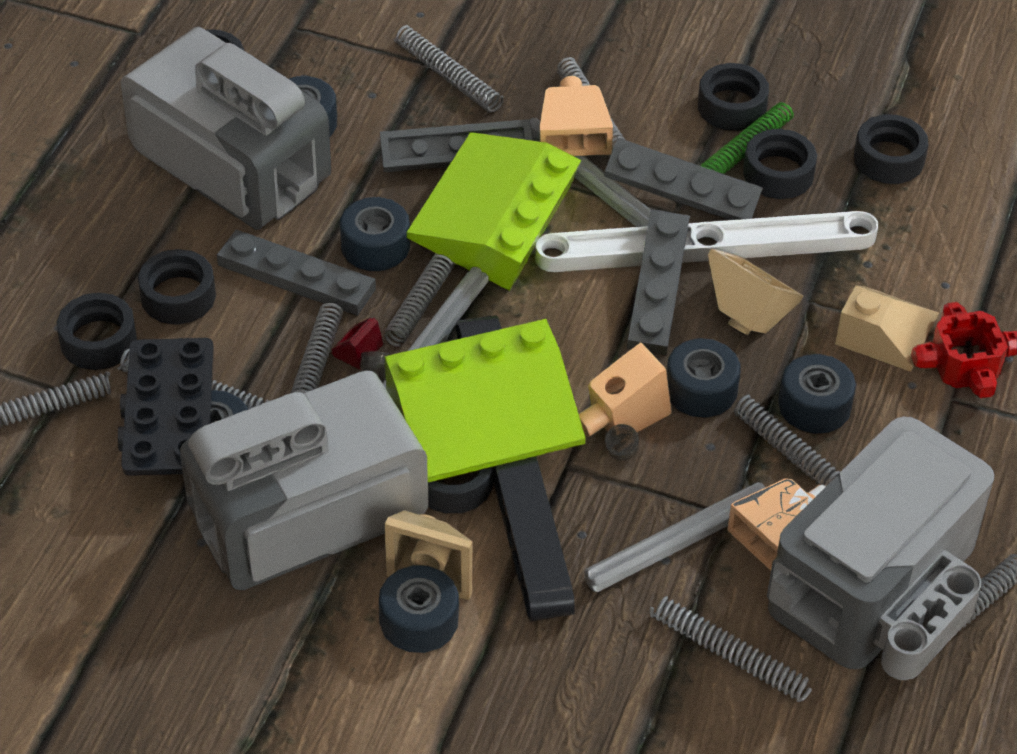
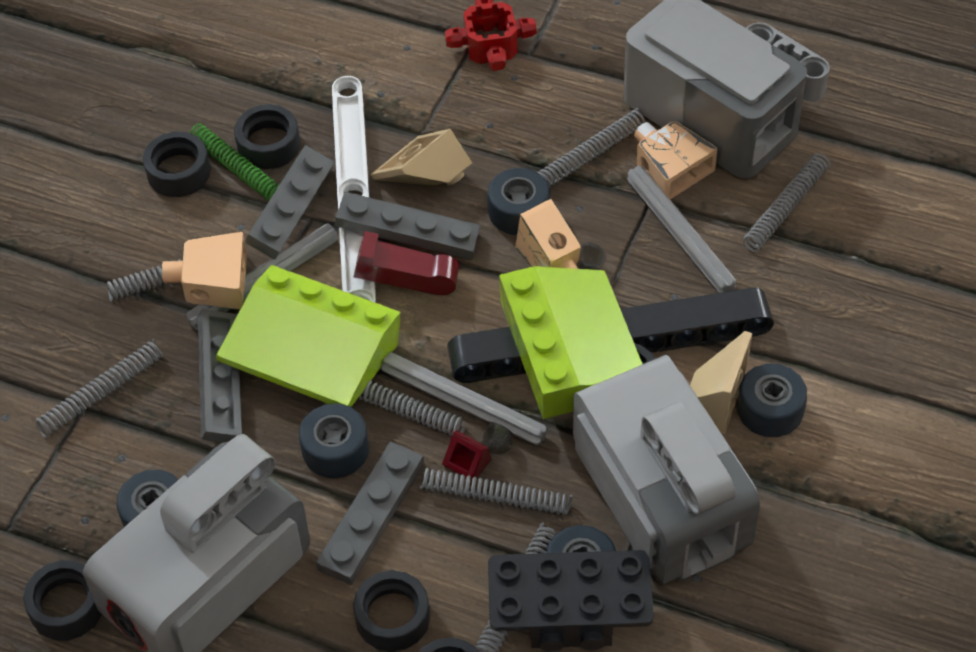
camera: 85 degrees left, 5 degrees up
black wheel [778,354,856,434] -> none
tan slope [835,285,939,372] -> none
black tyre [854,114,929,184] -> none
none -> dark red leg [353,231,459,295]

